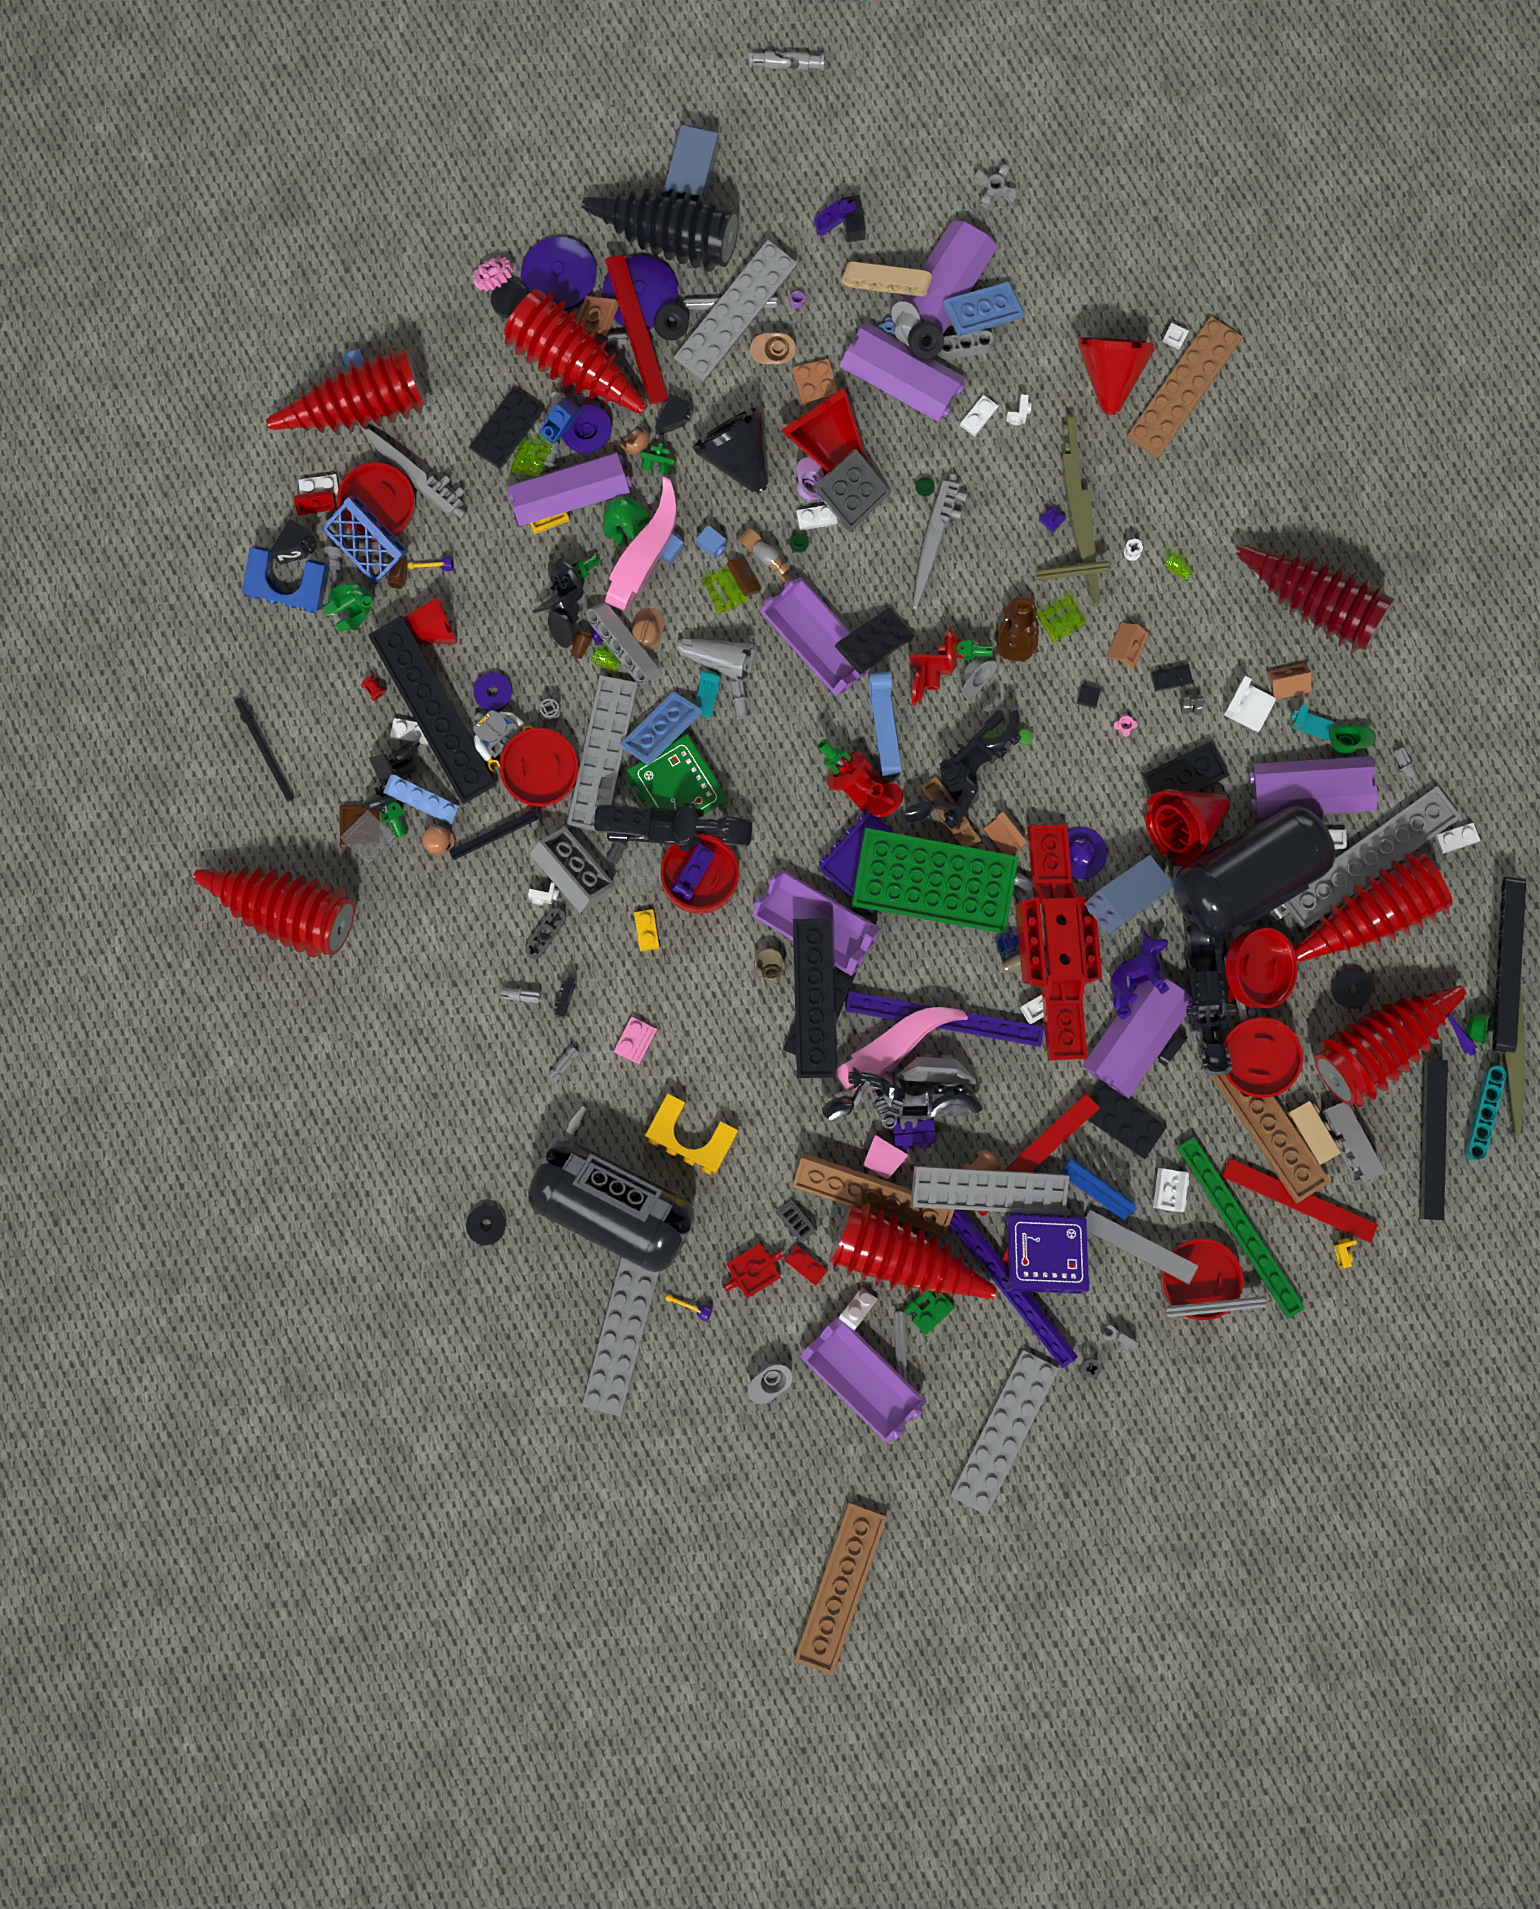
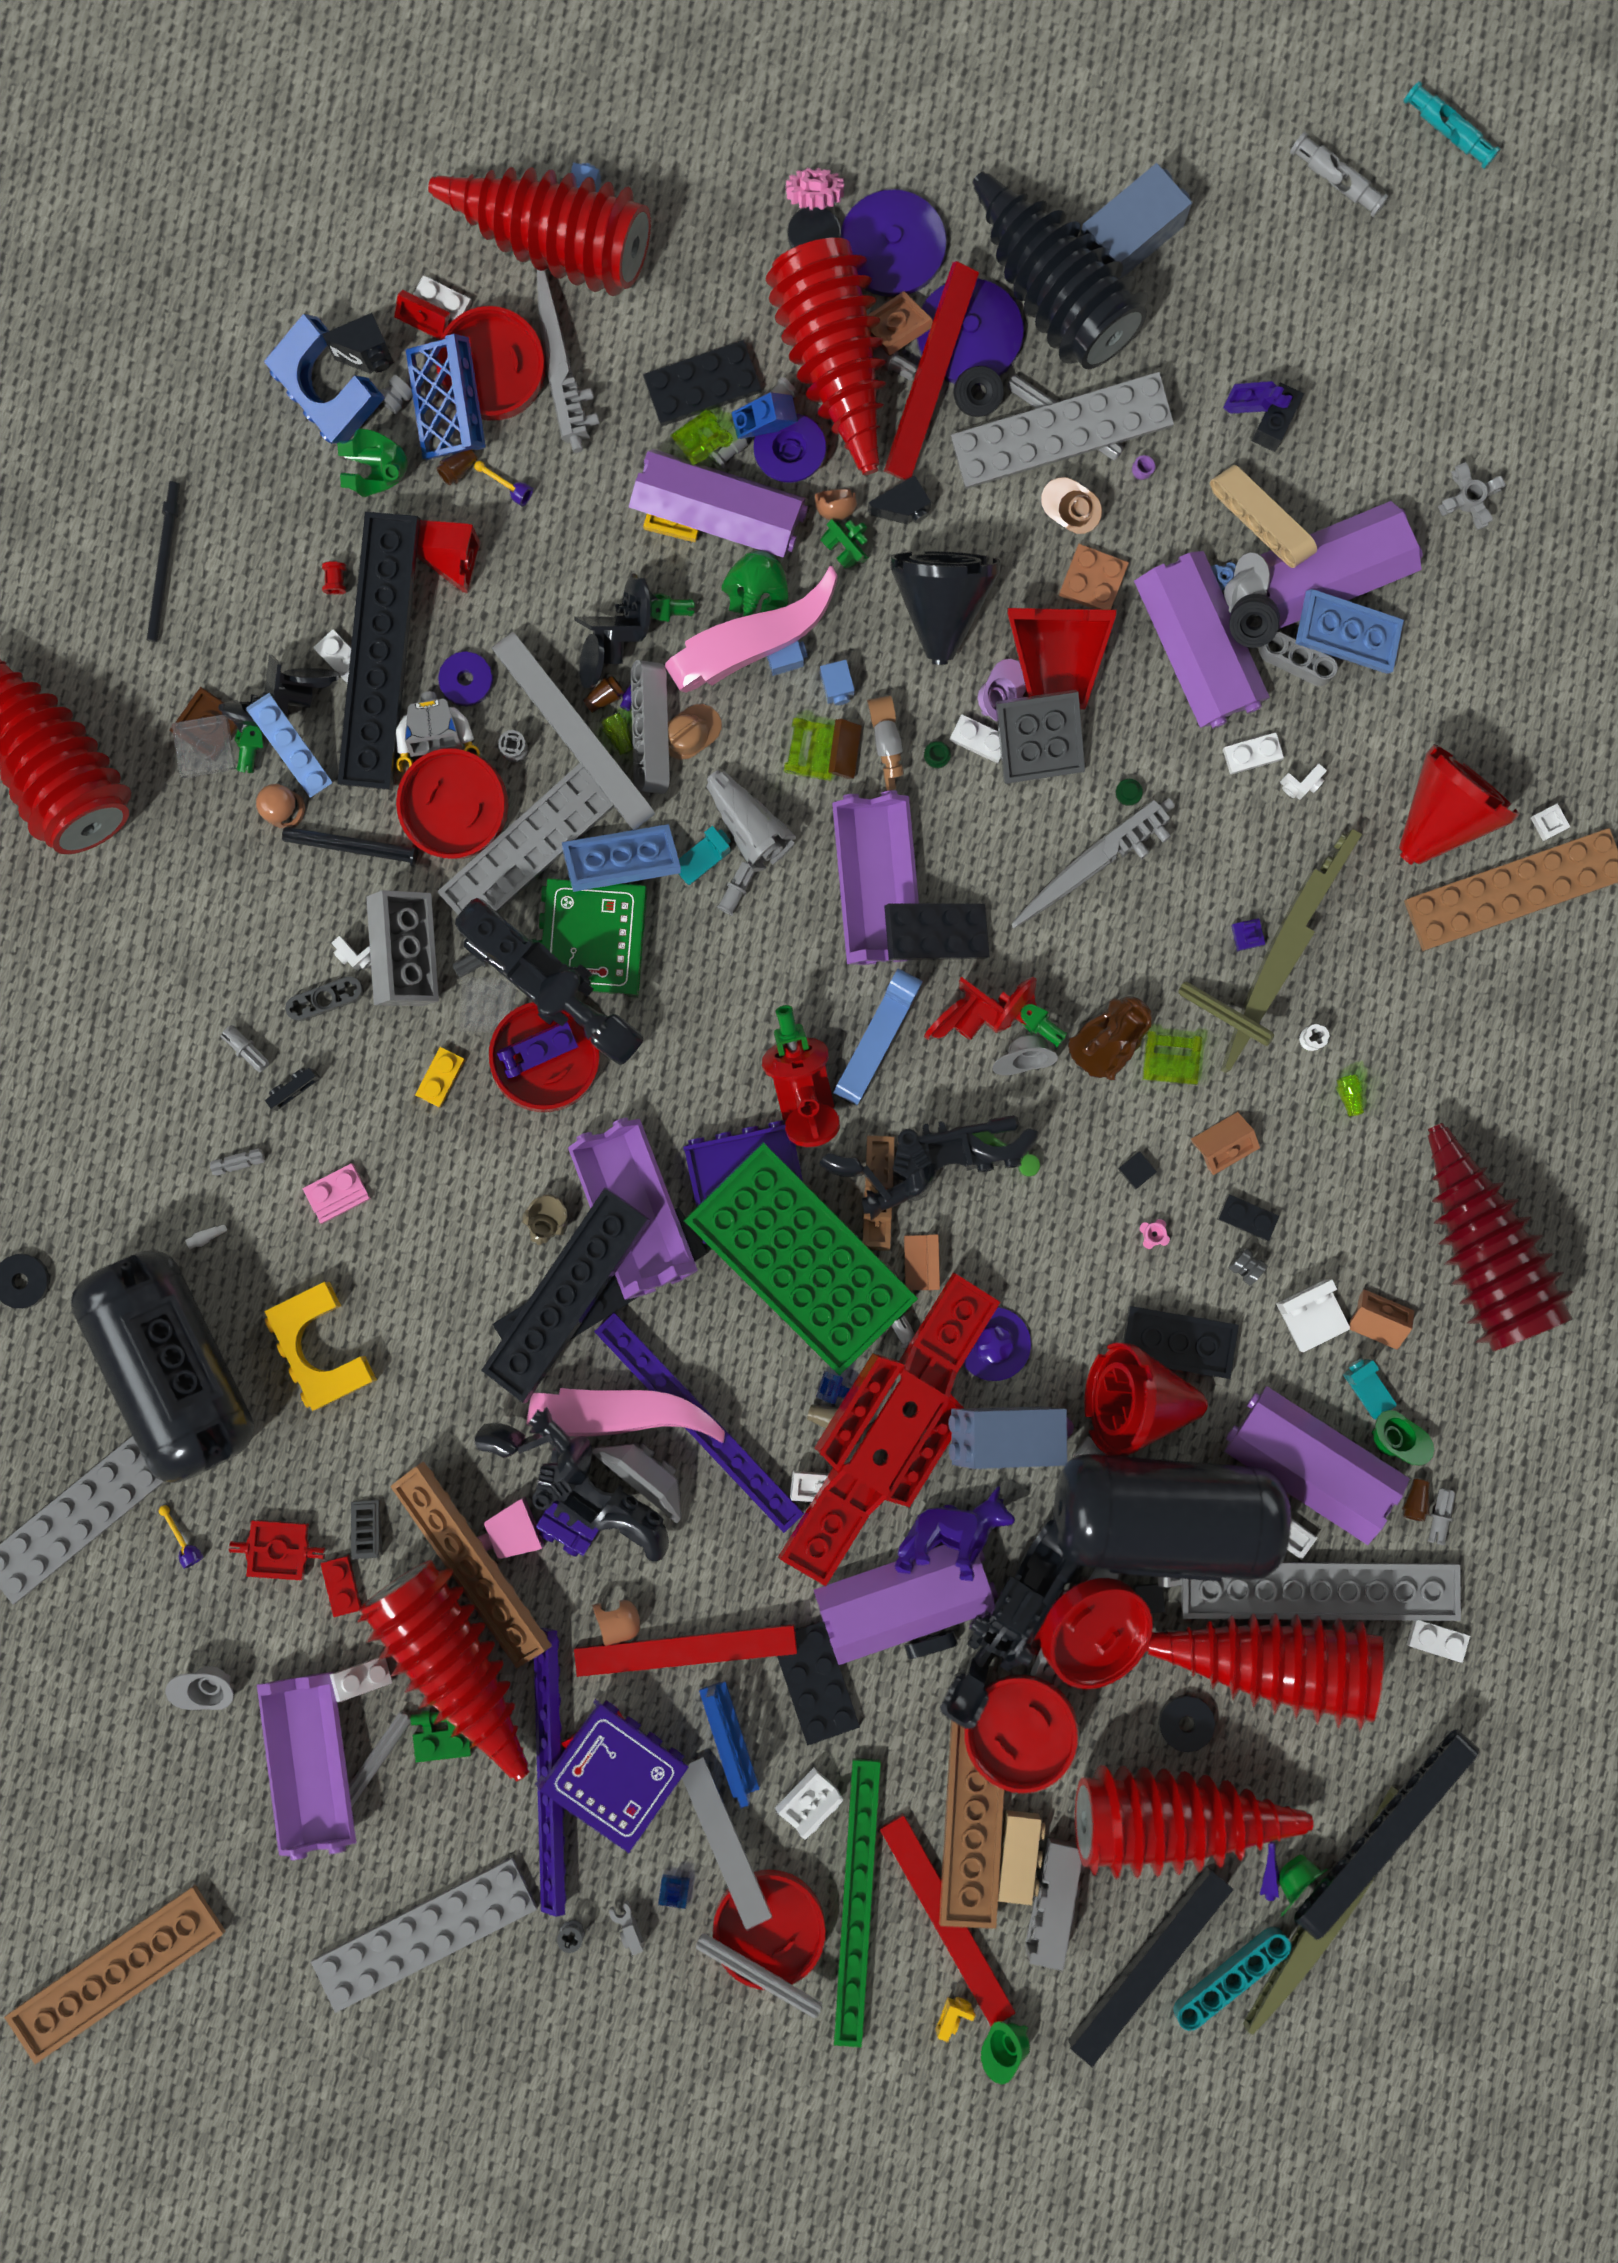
camera: 30 degrees right, 5 degrees up
light grey plate [910,1165,1069,1215] -> none
none -> light grey beam [491,631,655,831]
none -> clear blue tile [658,1874,690,1909]
none -> green piece [981,2021,1030,2084]
none -> reddish brown cone [1402,1479,1430,1522]

